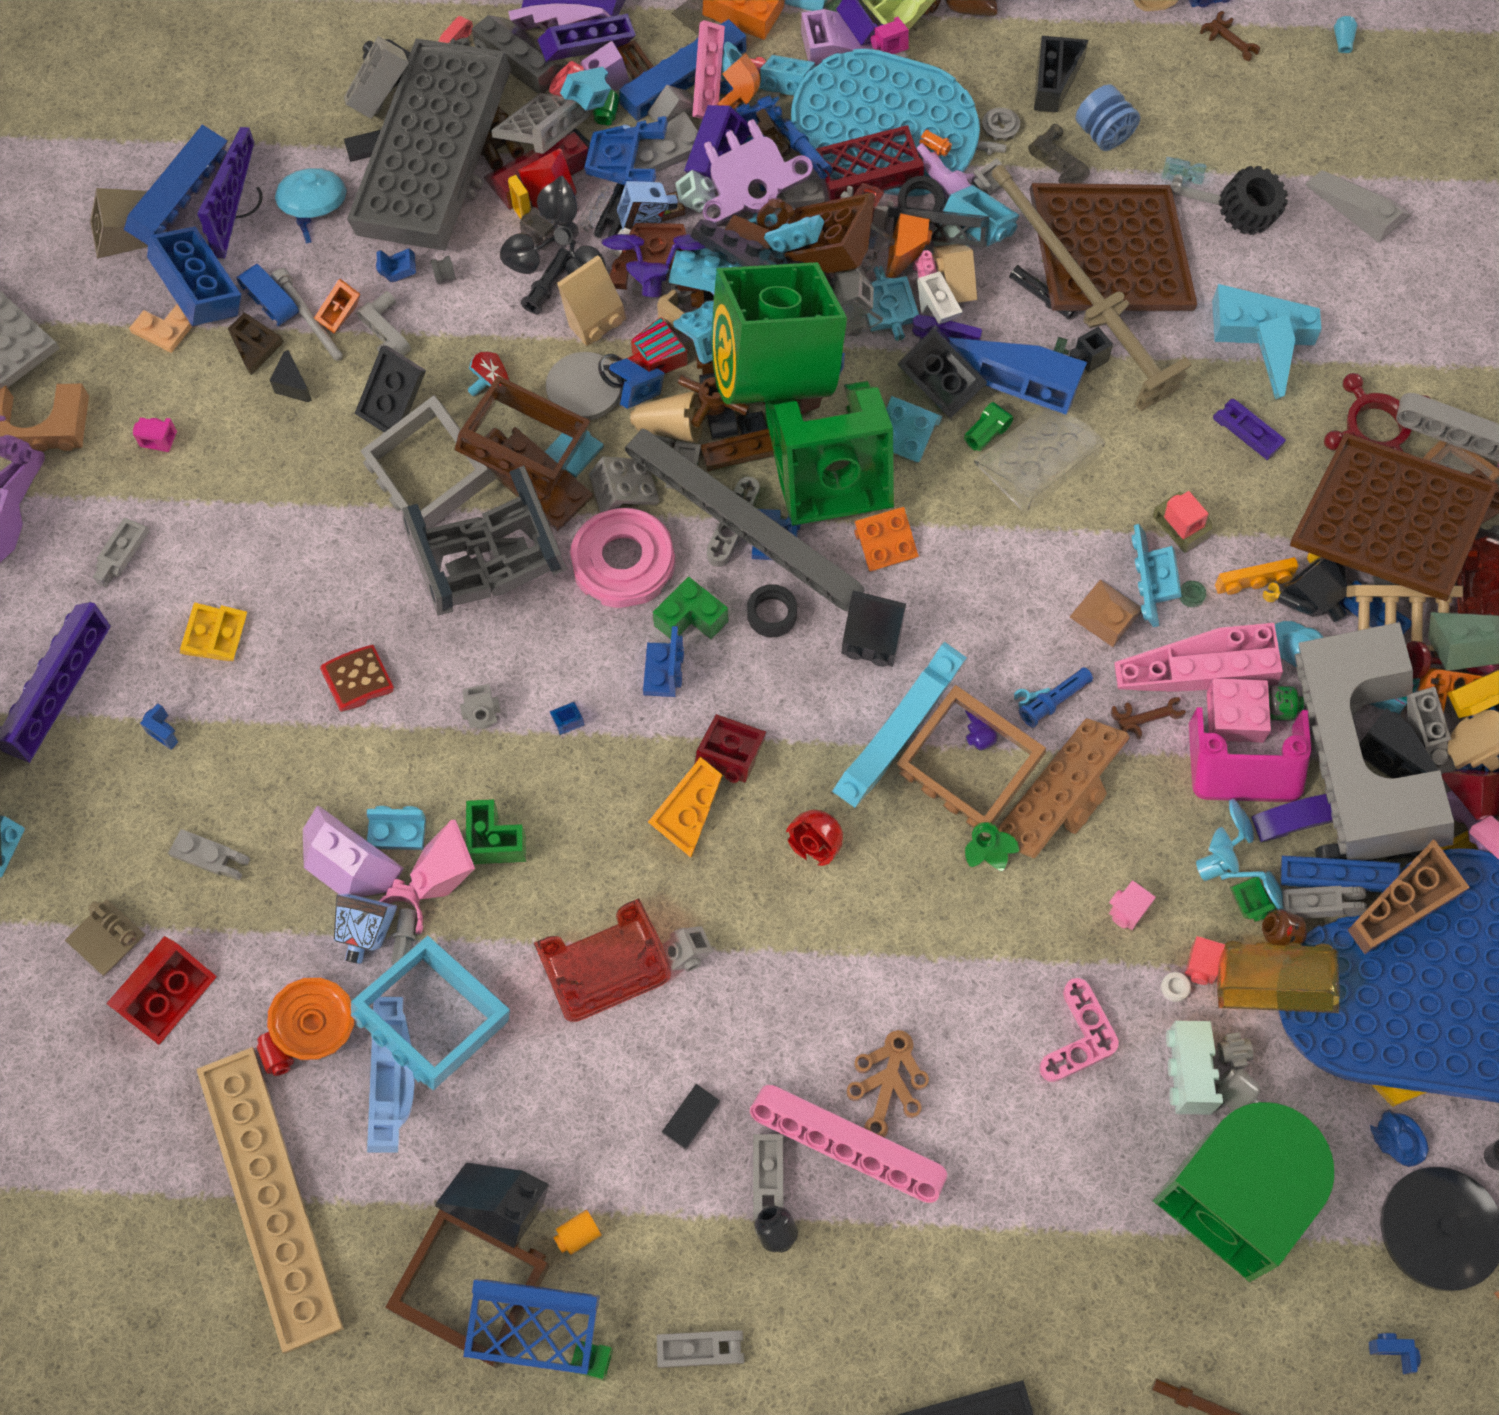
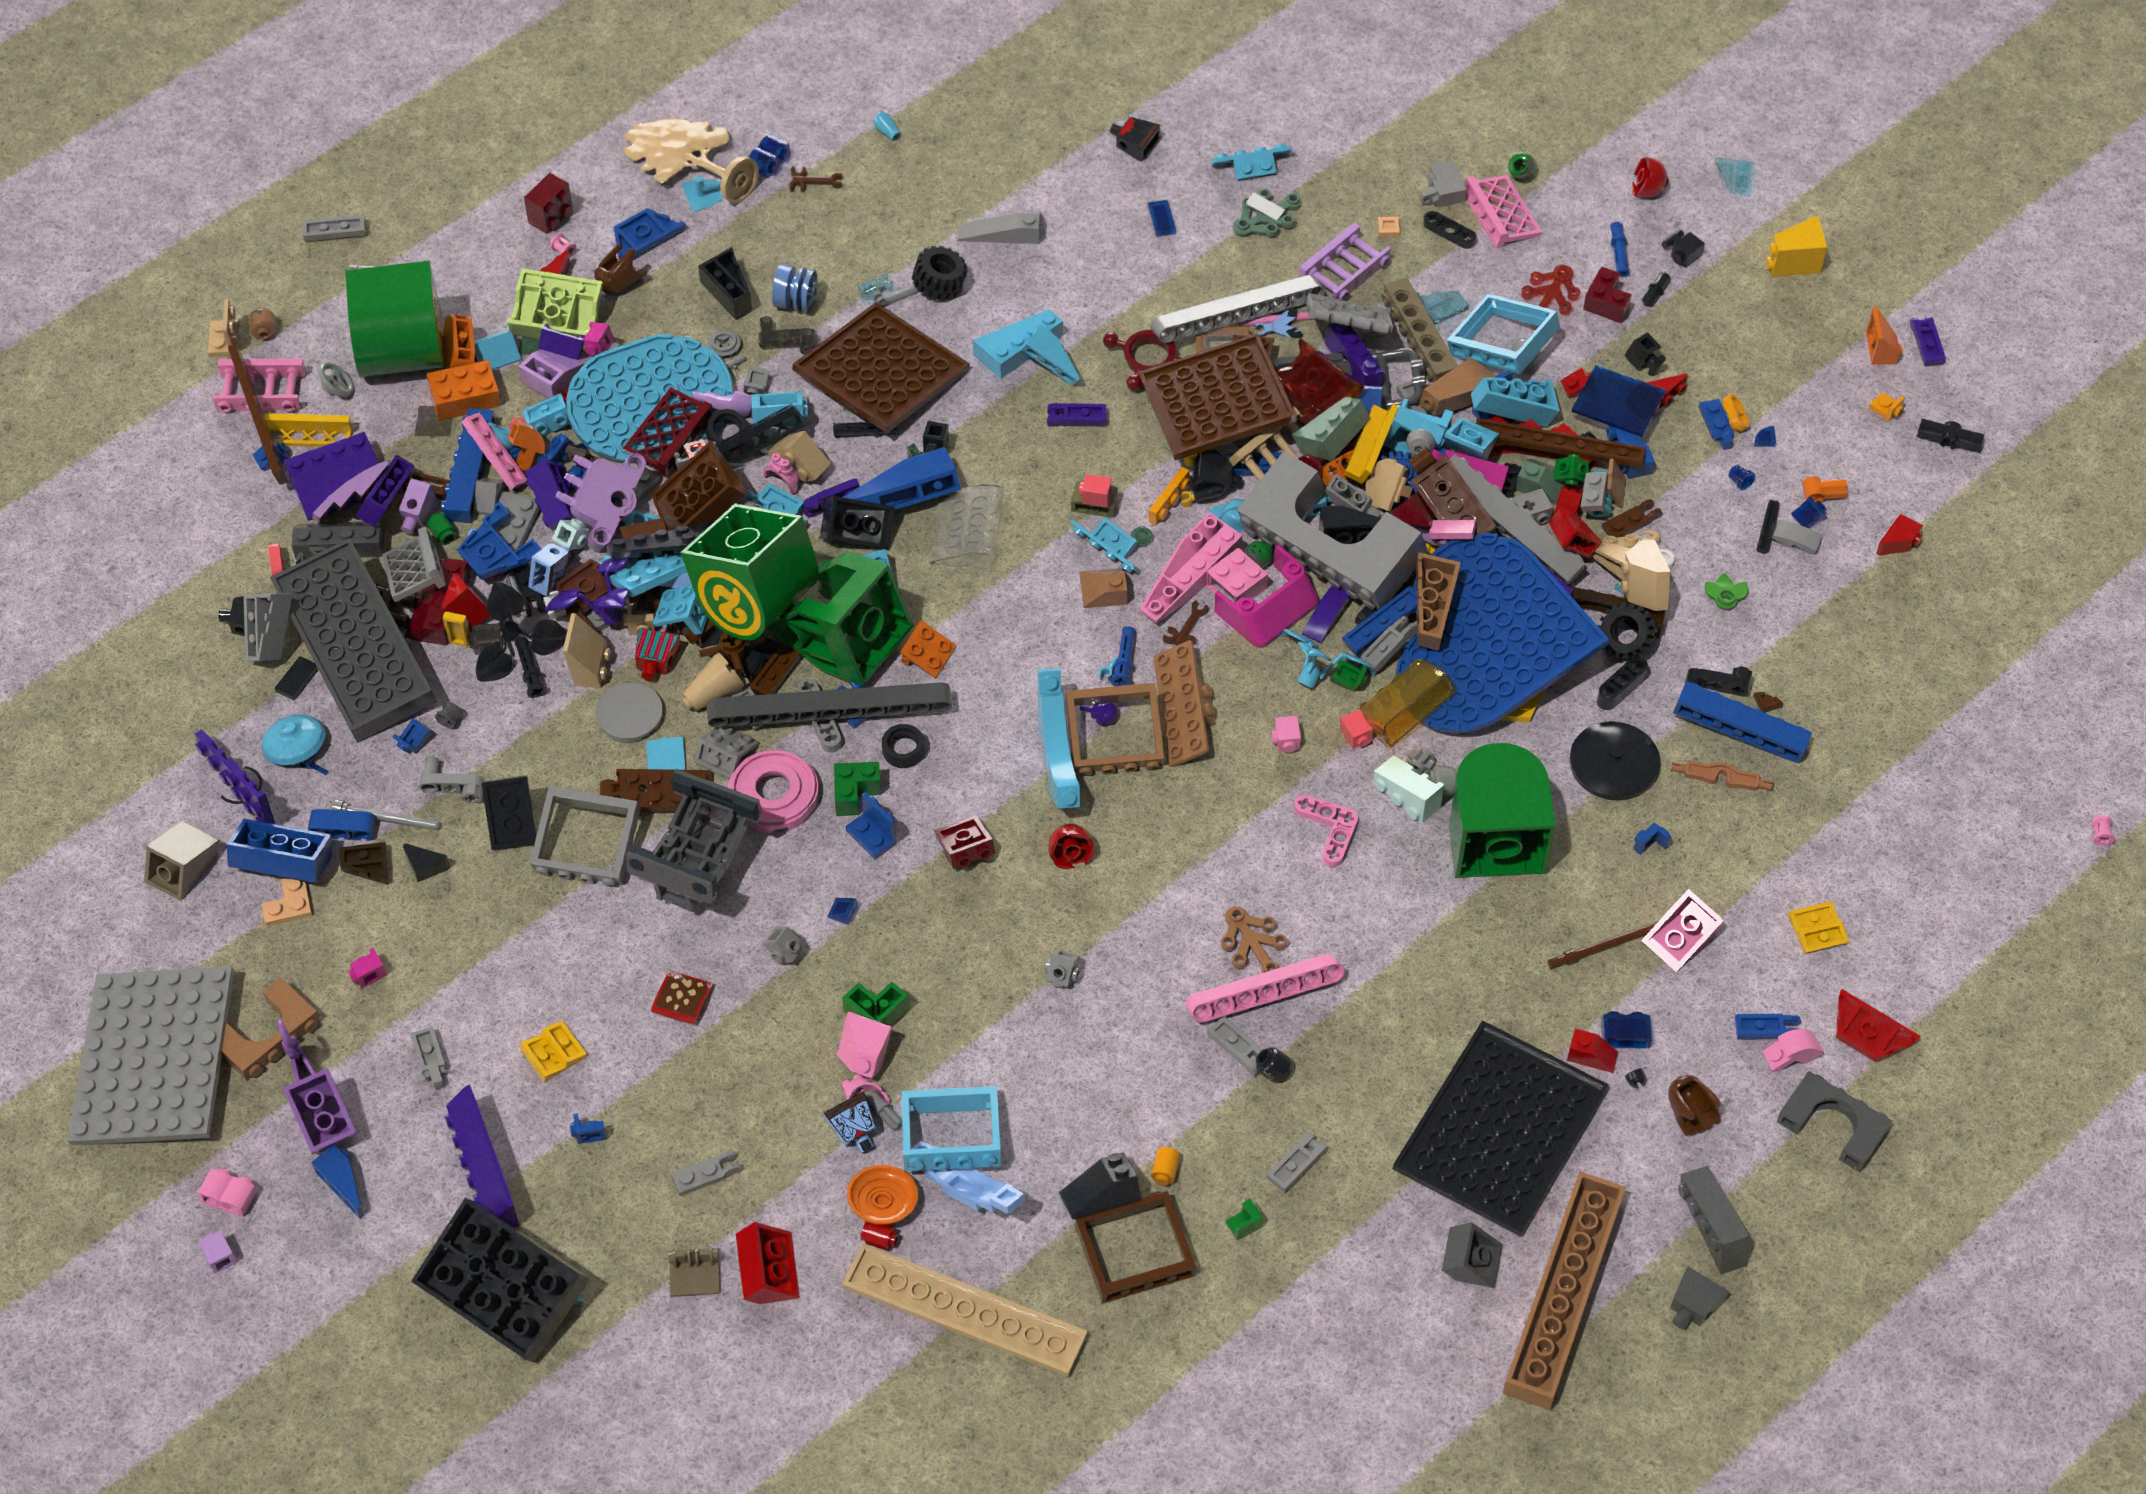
camera: 45 degrees left, 10 degrees down
blue brick [124,124,228,245] -> none
lavender wedge [303,806,404,897] -> none
orange slope [314,279,361,333] -> none
medium azure bracket [367,806,426,850] -> none
reddish brown window [454,376,590,496] -> none
blue fence [463,1278,600,1374] -> none
red shield [468,351,509,396] -> none
clear red windscreen [534,898,671,1022] -> none
coral beam [549,61,584,96] -> none
medium azure brick [560,66,611,111] -> none
blue piece [598,354,665,409] -> none
light orange wing [648,757,723,857] -> none
black tile [662,1084,720,1150] -> none
reddish brown piece [756,198,795,231] -> none
medium azure bracket [764,215,824,253] -> none
blue pin [780,121,832,179] -> none
black slope [841,590,906,667] -> none
orange slope [886,214,932,278] -> none
white slope [917,271,963,324] -> none
orange pin [919,129,952,157] -> none
green piece [964,402,1014,451] -> none
green plate [965,822,1020,872] -> none
dark tan piece [991,165,1192,411] -> none
white tile [1161,972,1191,1002] -> none
reddish brown head [1262,909,1307,950] -> none
blue hat [1370,1109,1429,1167] -> none

